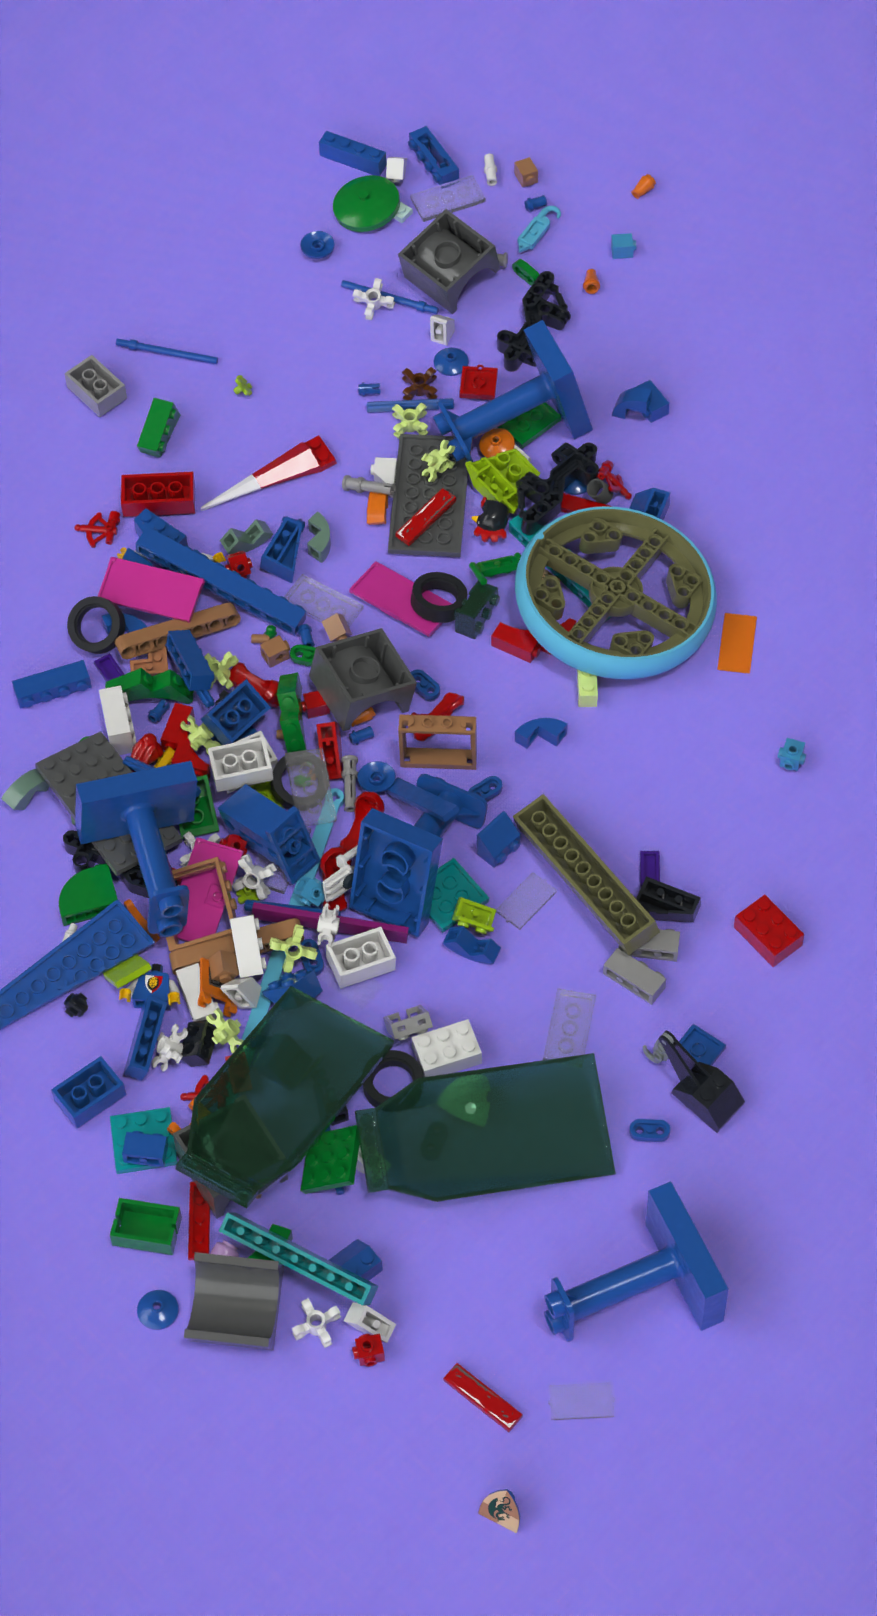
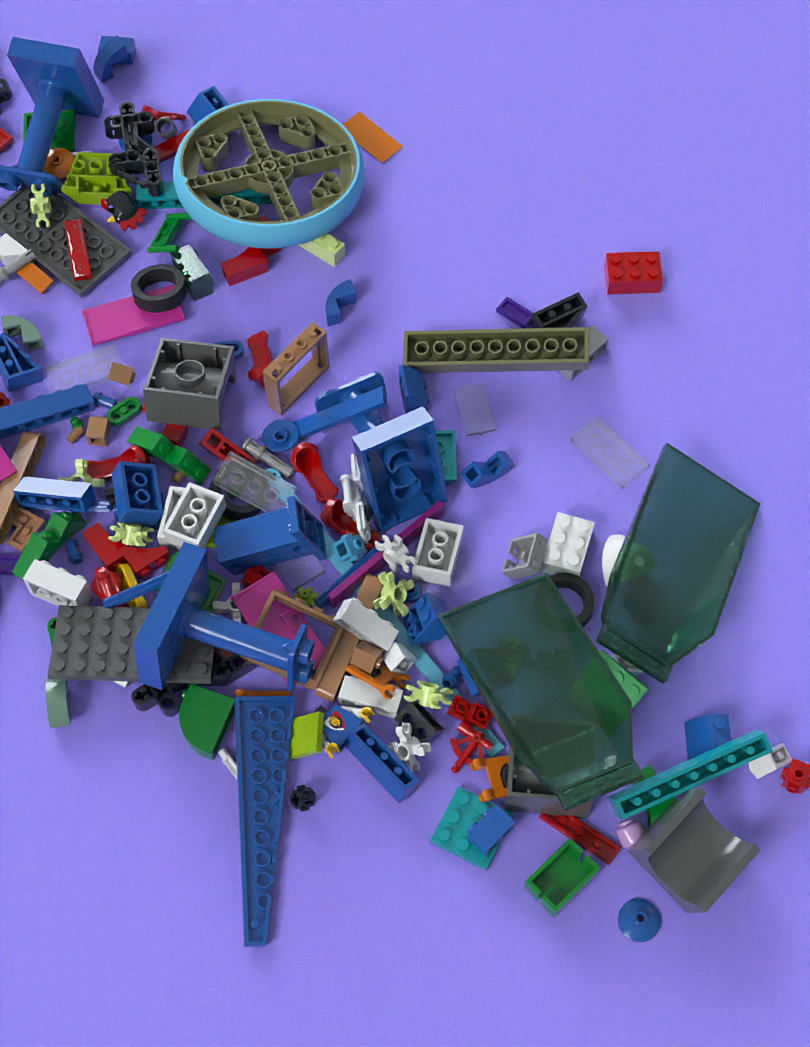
camera: 55 degrees left, 5 degrees up
blue brick [51,1056,127,1129] -> none
white pin [232,854,277,901] -> none
white pin [292,1298,341,1348] -> none
blue pin [349,726,374,745] -> none
lime bracket [452,897,496,934] -> none
blue plate [468,776,503,801] -> none
light grey brick [603,948,666,1005] -> none
blue plate [629,1119,670,1142] -> none
black slope [643,1030,745,1133] -> none
blue tile [679,1024,726,1066] -> none
dark azure brick [777,738,806,771] -> none

